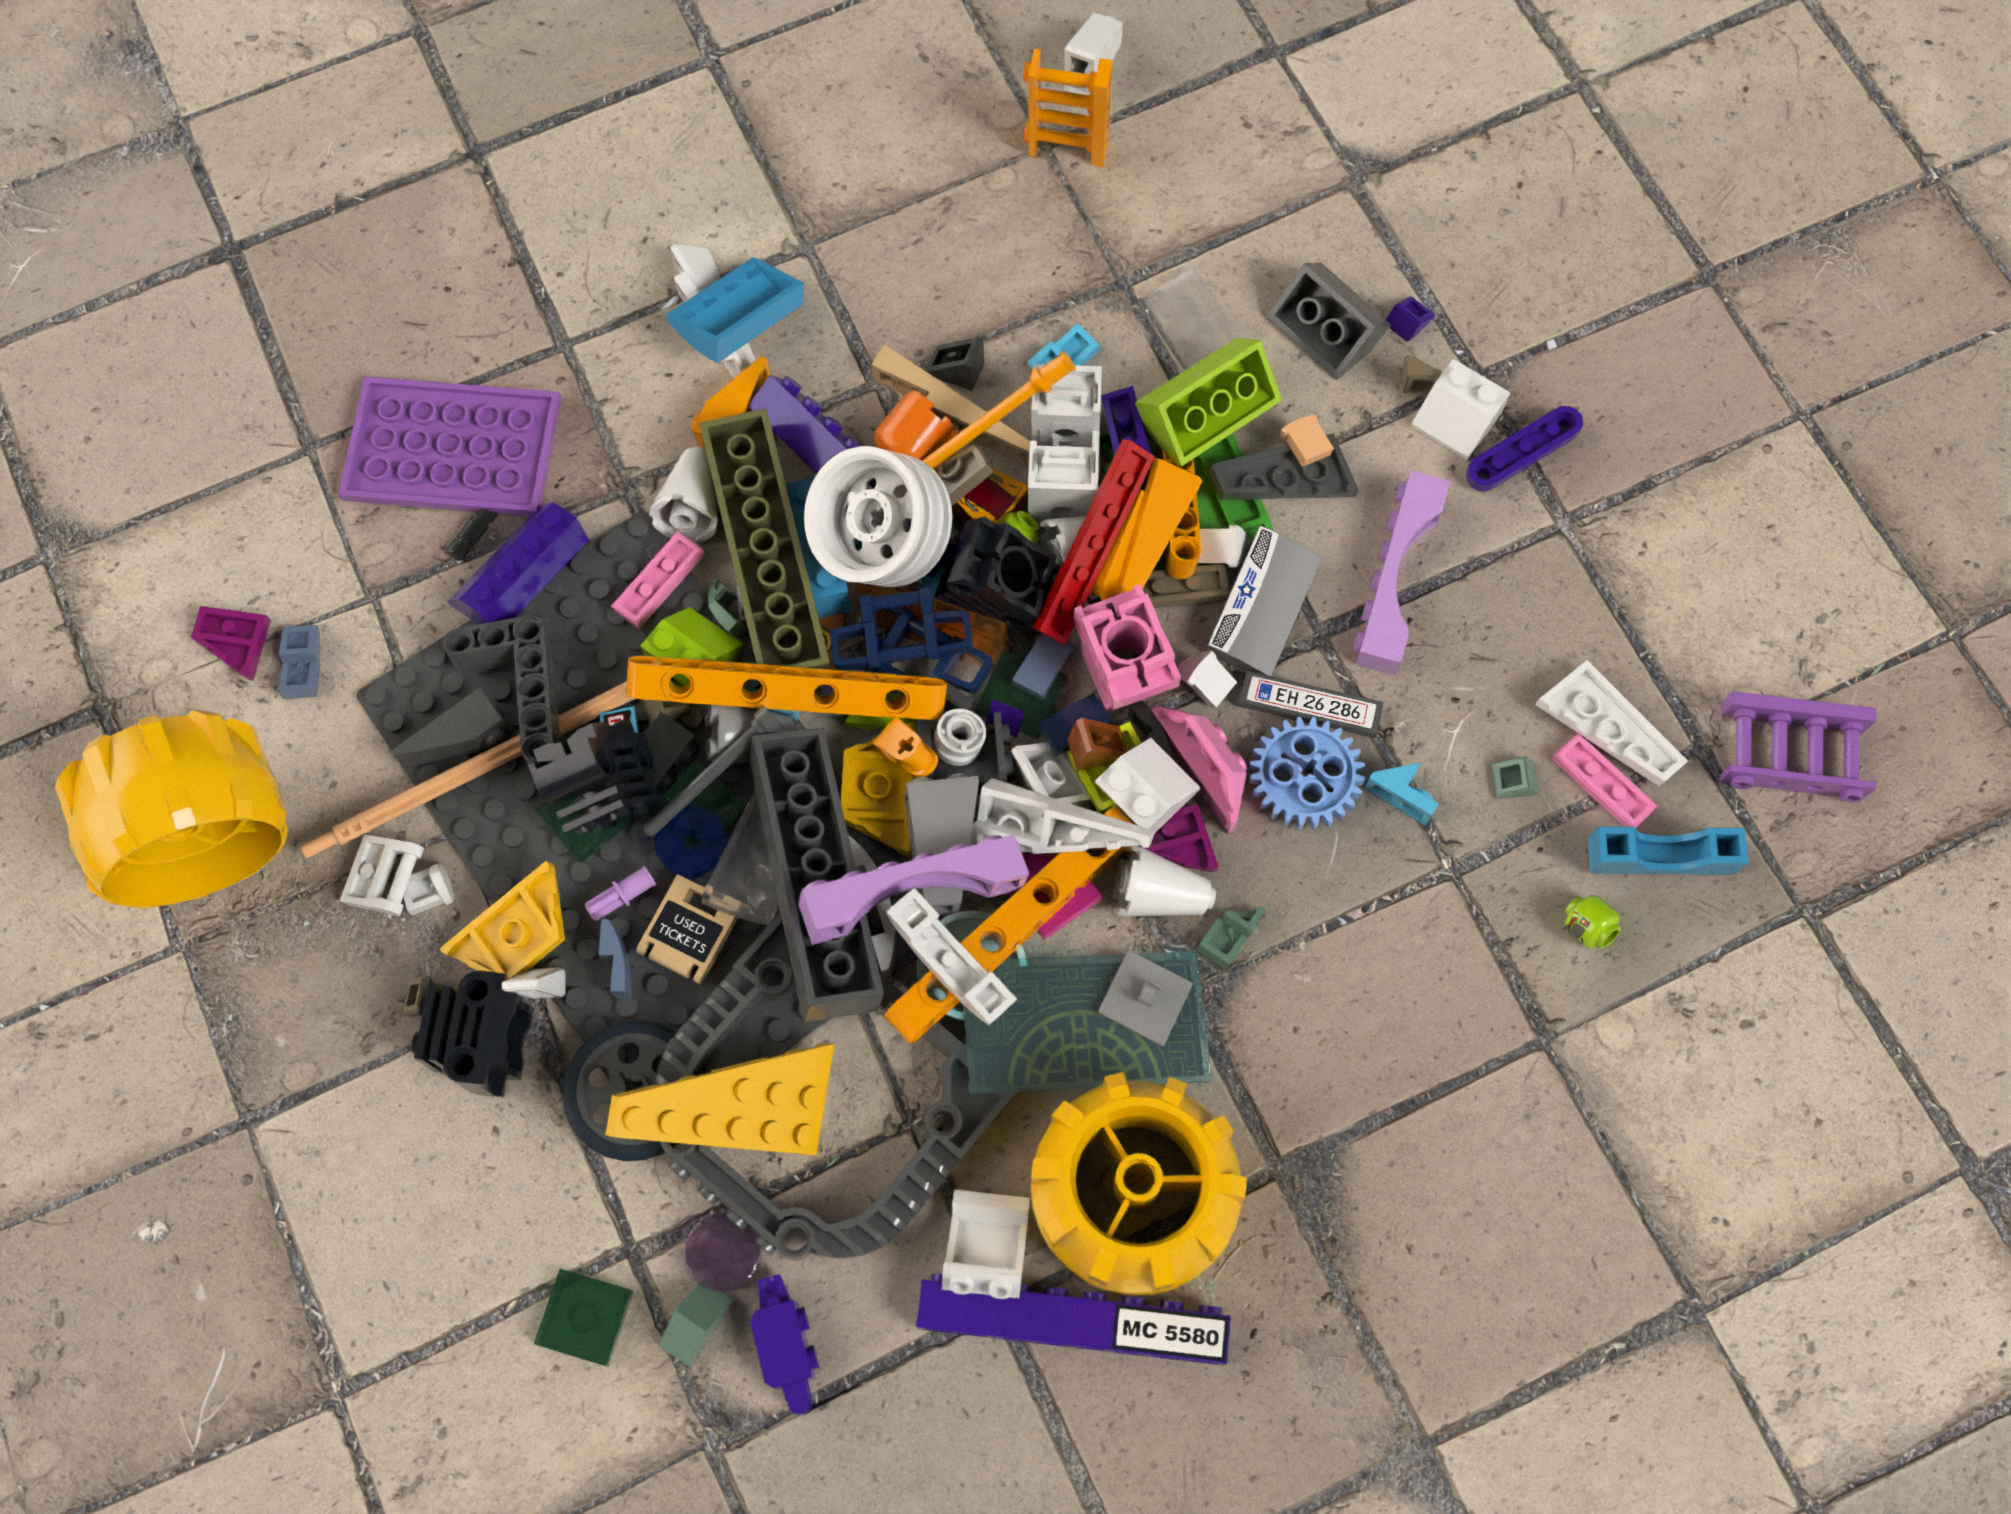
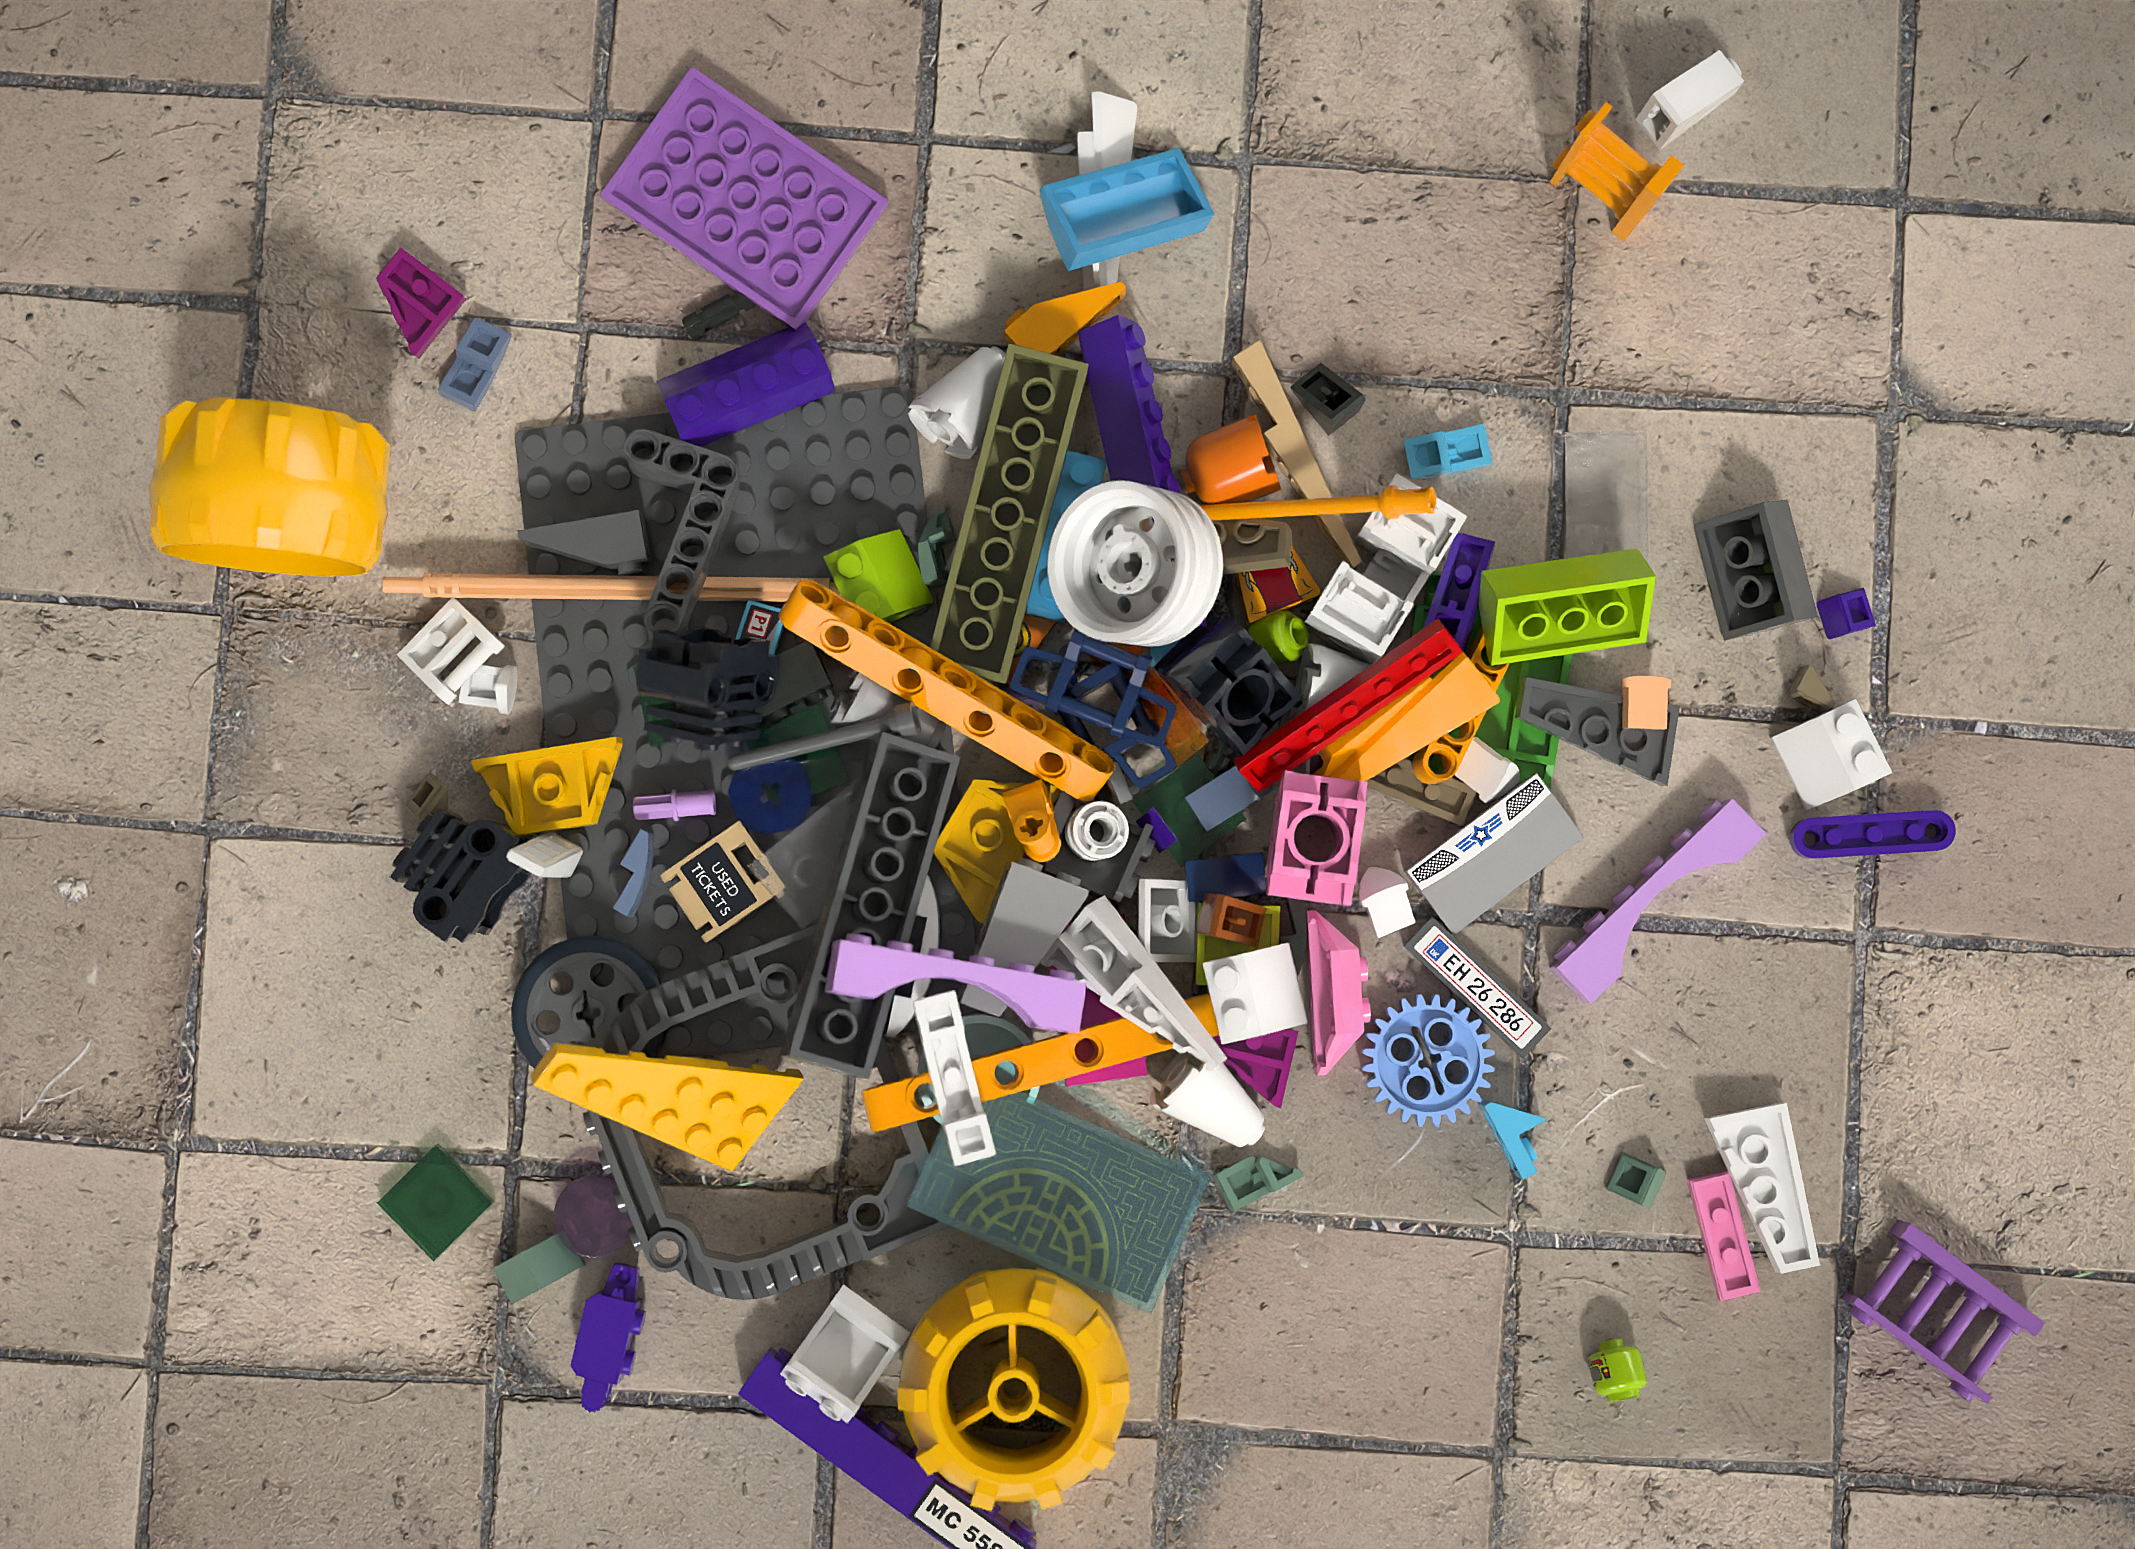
camera: 25 degrees right, 15 degrees up
bright pink tile [611,531,705,629] -> none
light grey piece [1097,950,1193,1048] -> none
dark azure arch [1587,827,1749,875] -> none

